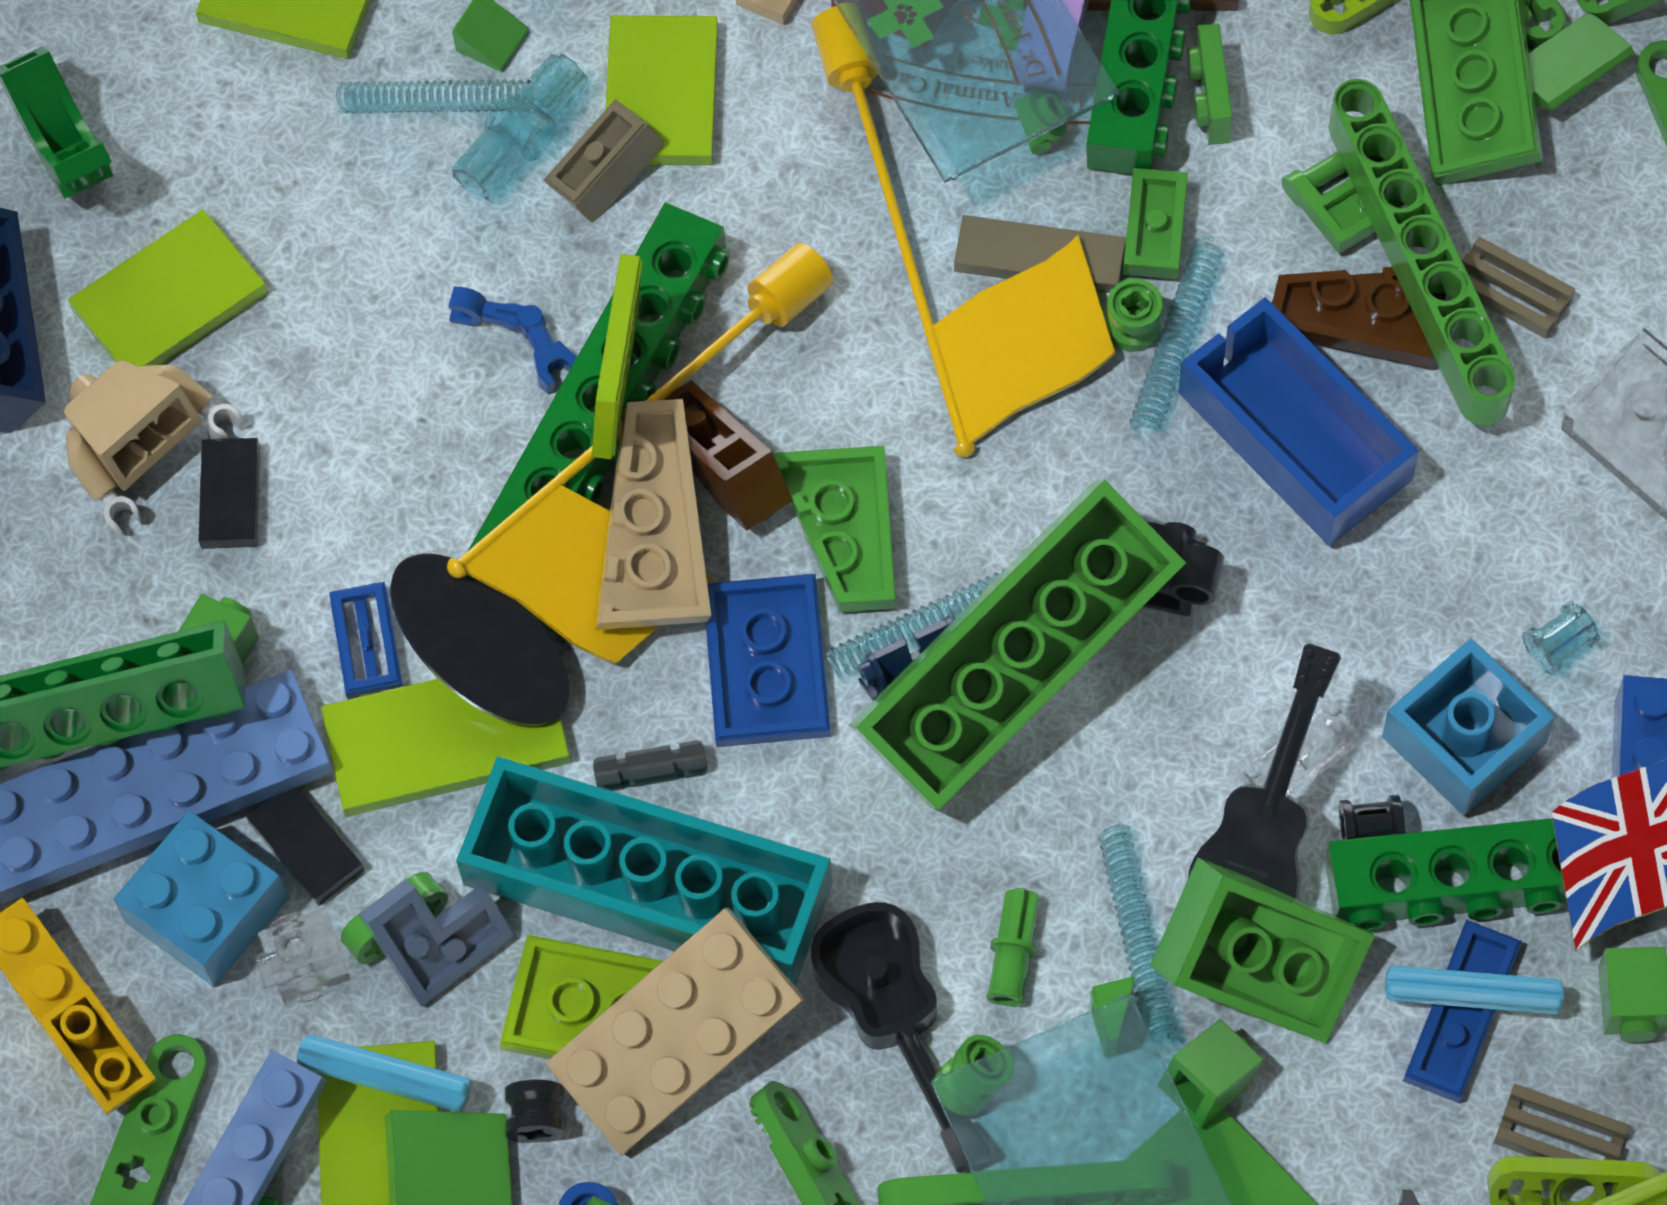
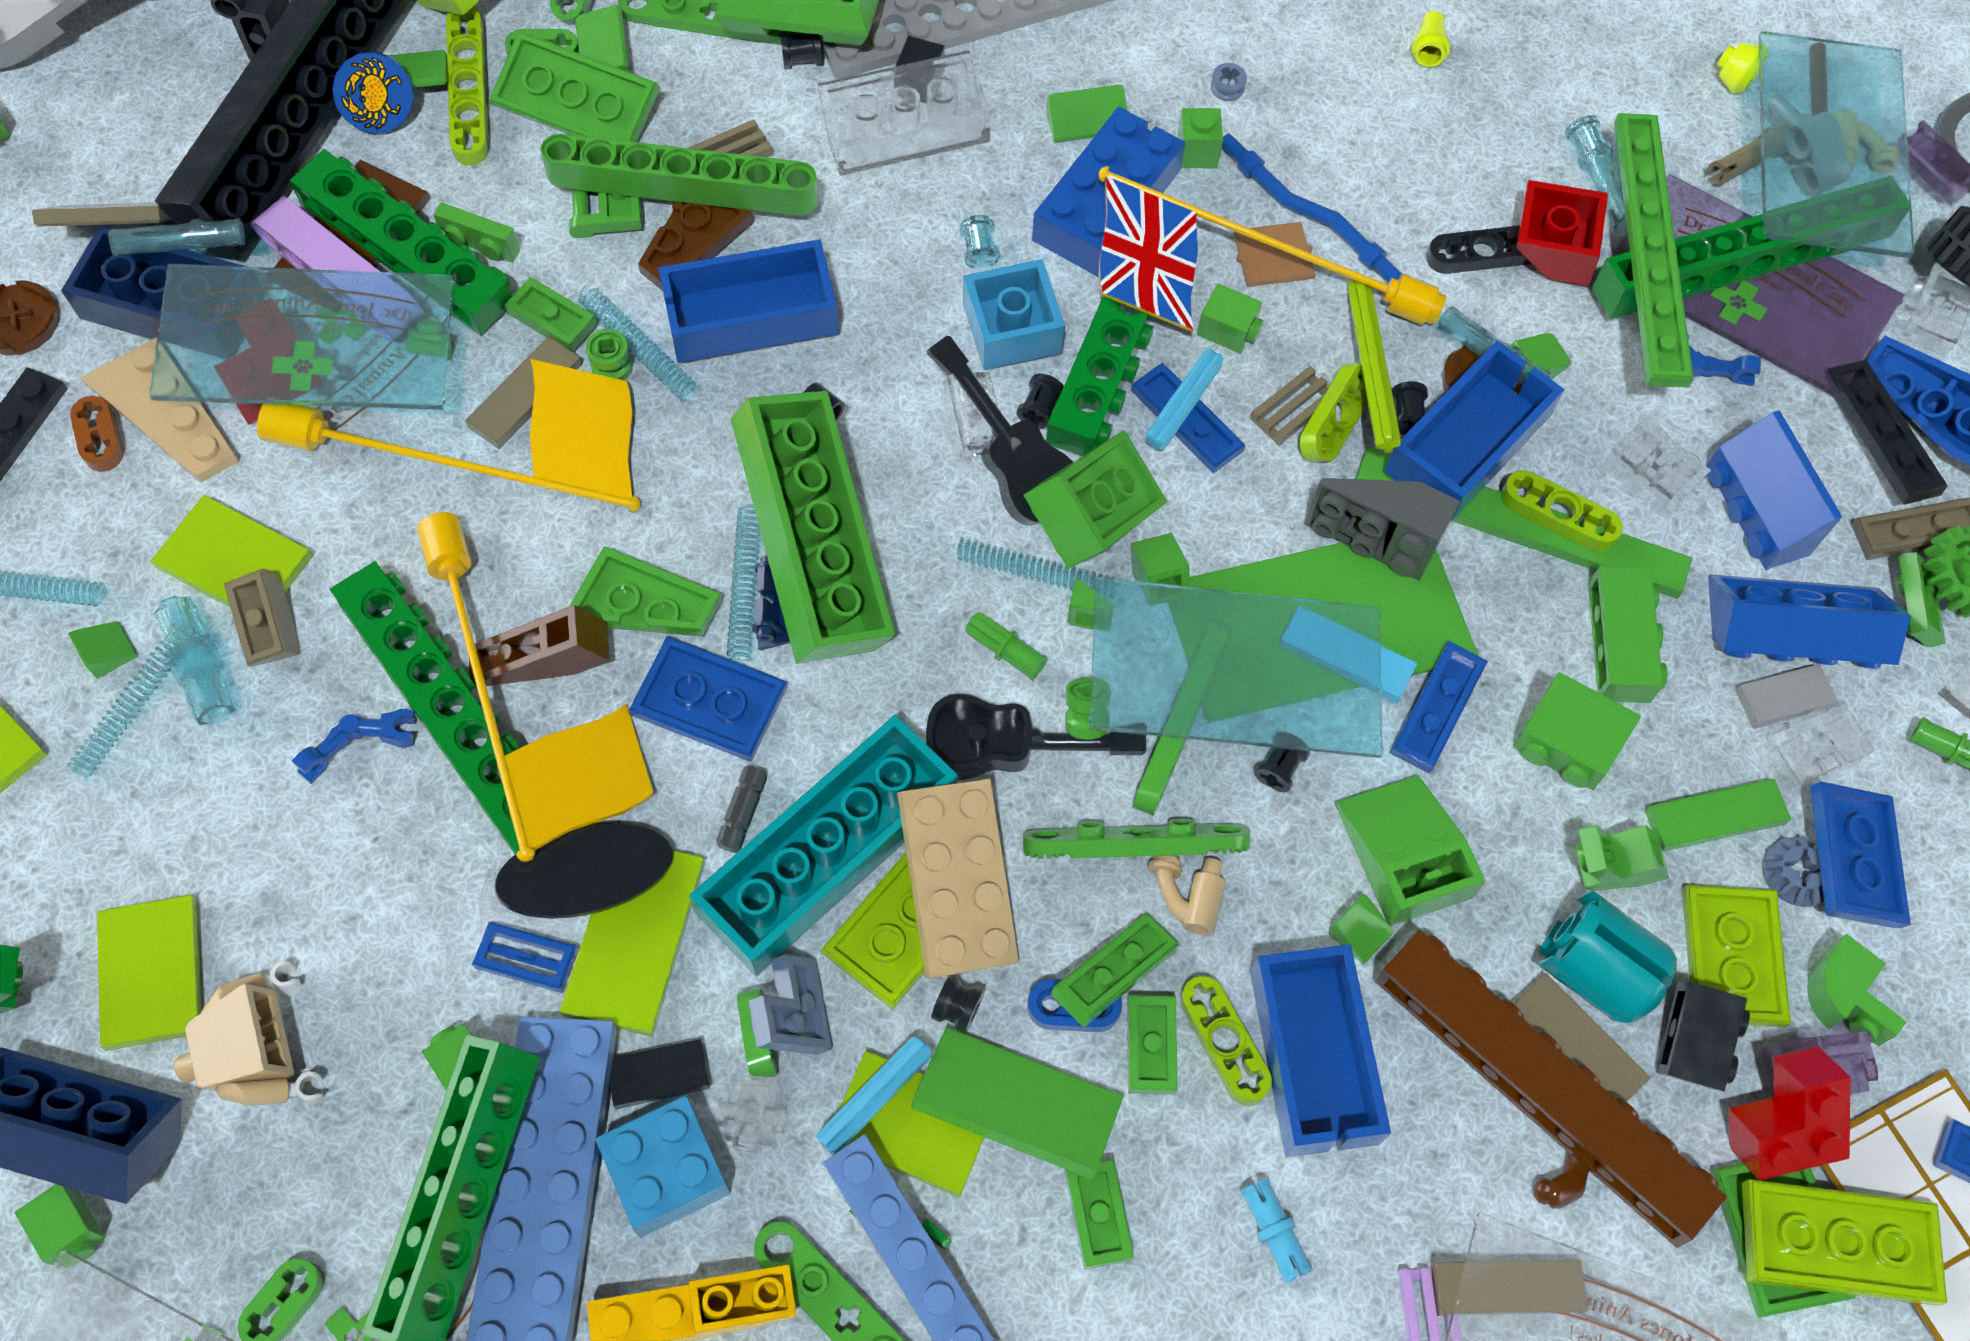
camera: 70 degrees left, 0 degrees up
black tile [198,437,260,549] -> none
lime tile [592,254,642,460] -> none
tan wing [595,399,712,630] -> none

